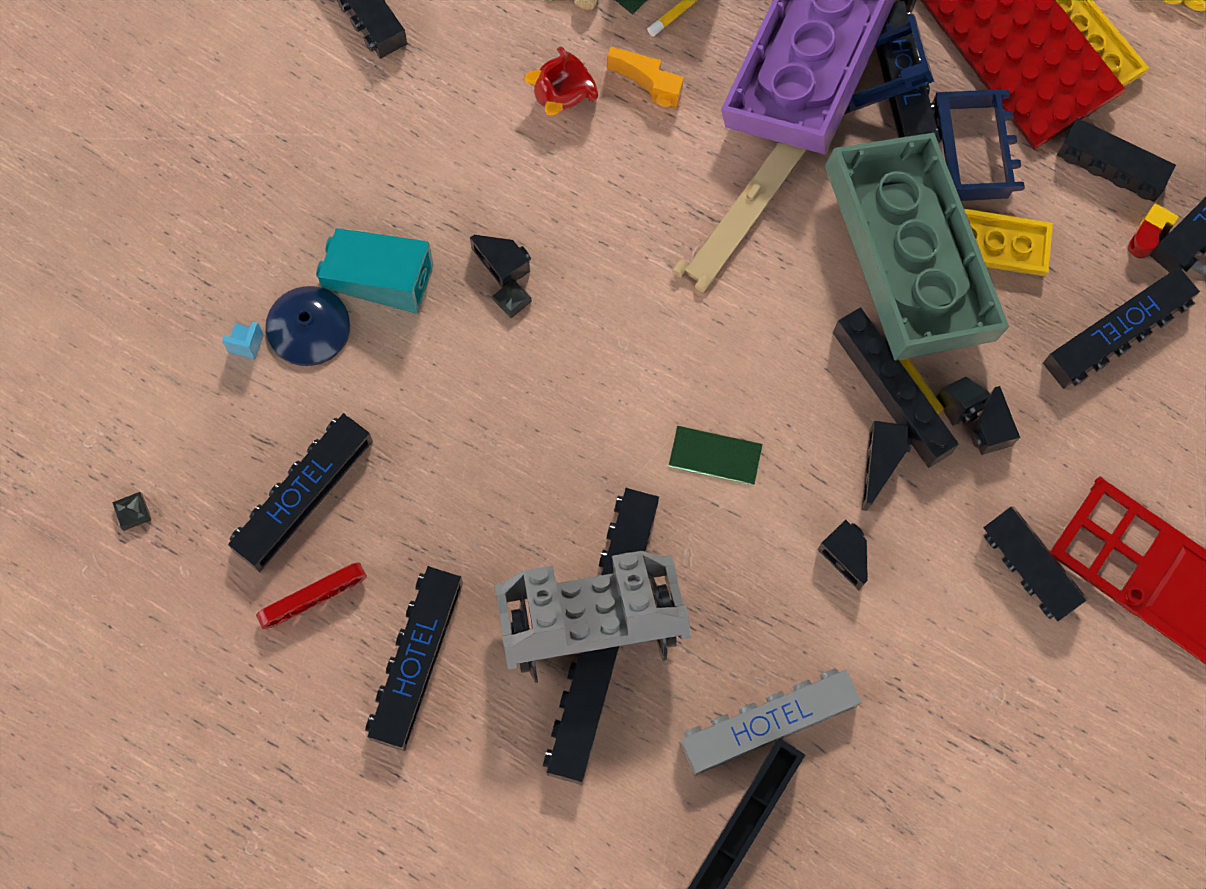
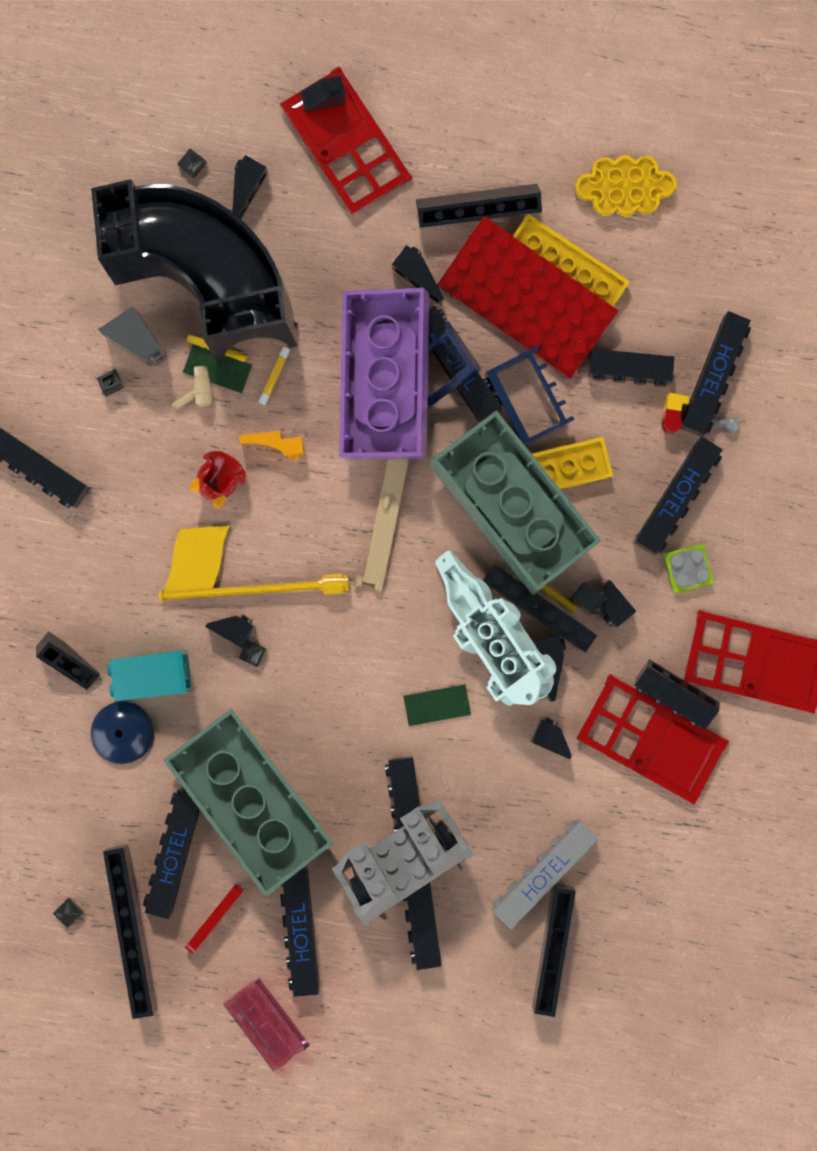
camera: 25 degrees left, 15 degrees up
medium azure panel [222,321,264,359] -> none
none -> black slope [36,631,100,690]
none -> black brick [103,844,157,1019]
none -> yellow flag [159,526,349,602]
none -> sand green plate [163,708,334,897]
none -> clear pink slope [223,978,310,1071]
none -> light aqua animal [435,550,556,706]
none -> red door [576,674,729,805]
none -> light grey piece [663,543,714,593]

